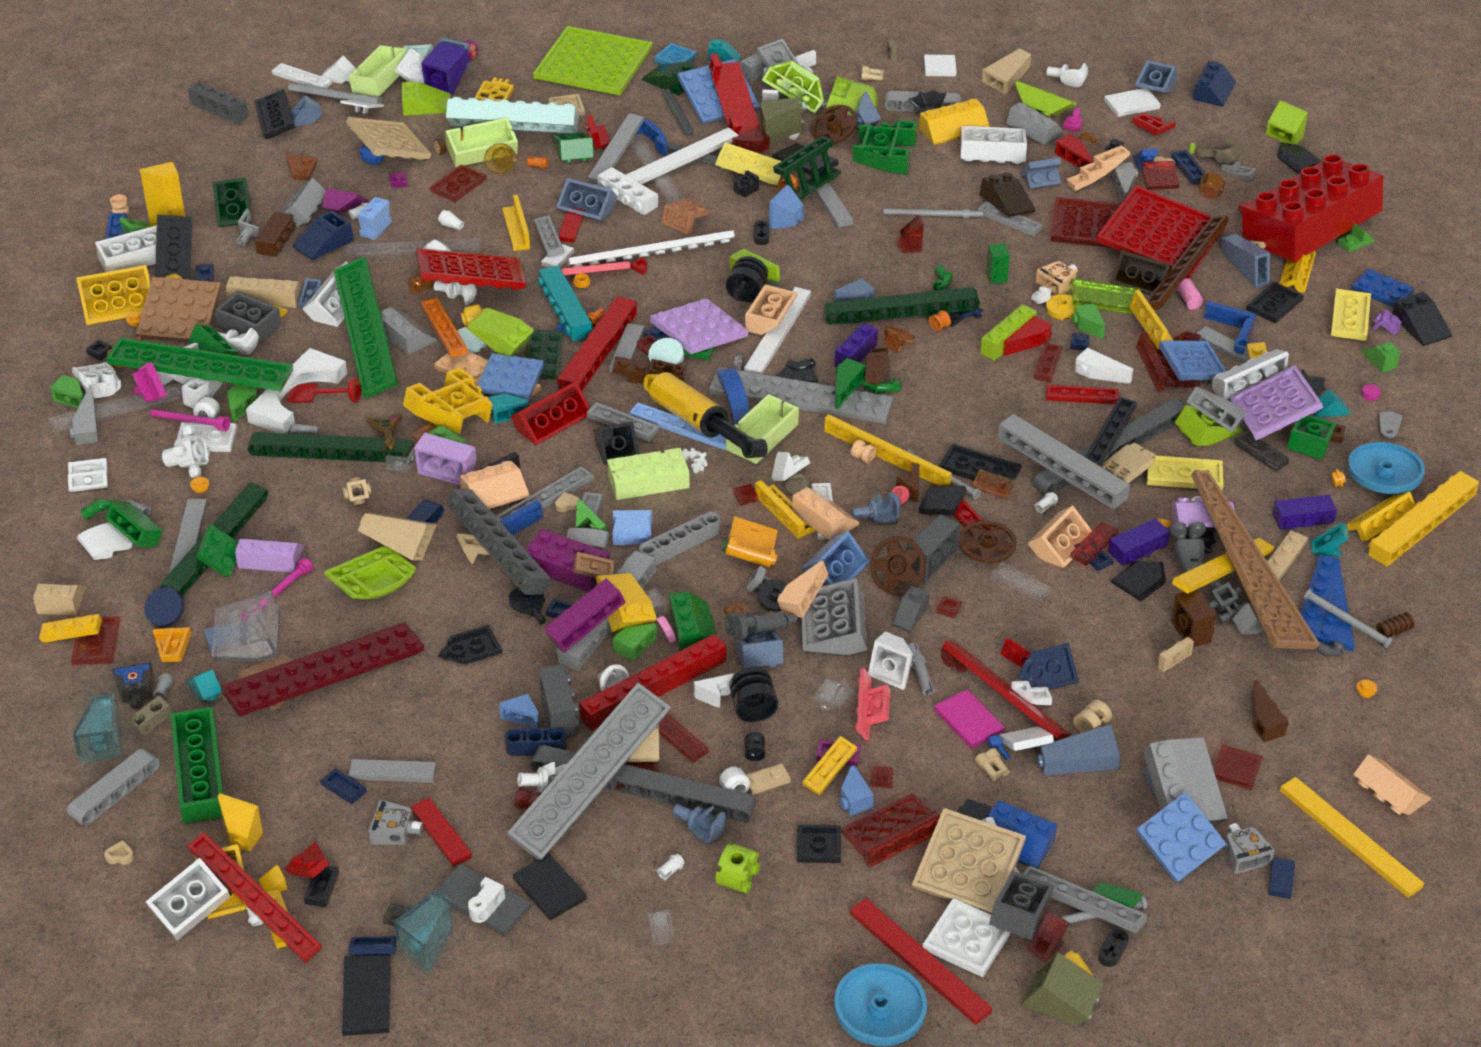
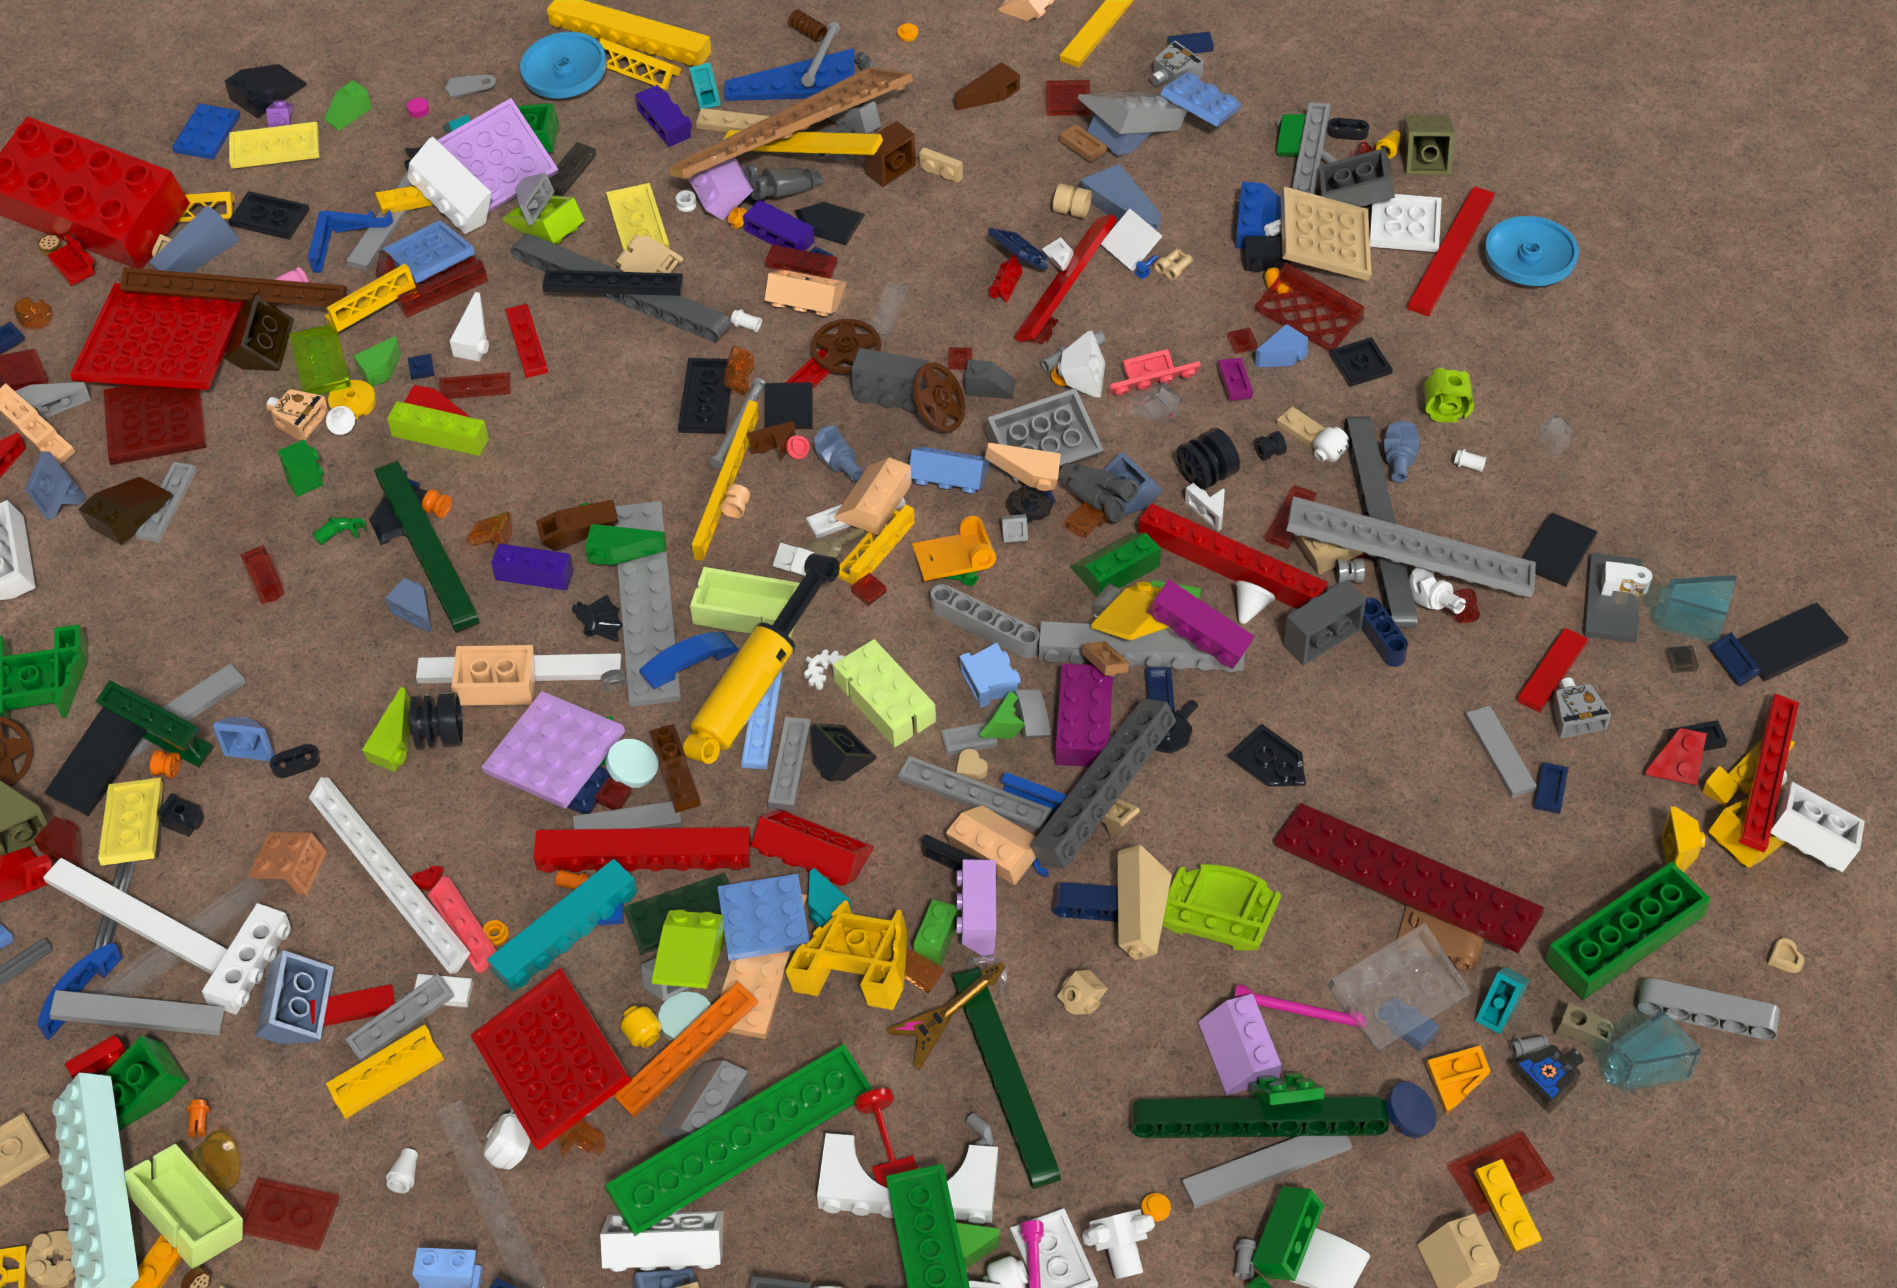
camera: 110 degrees left, 10 degrees up
medium blue slope [499,694,540,728] -> none
bright pink tile [657,616,677,643] -> none
yellow tile [802,736,857,796] -> none
light grey bar [883,208,983,219] -> none
dark pink tile [934,689,1005,749] -> none
light grey brick [998,414,1130,510] -> none
light orange plate [1331,469,1346,488] -> none

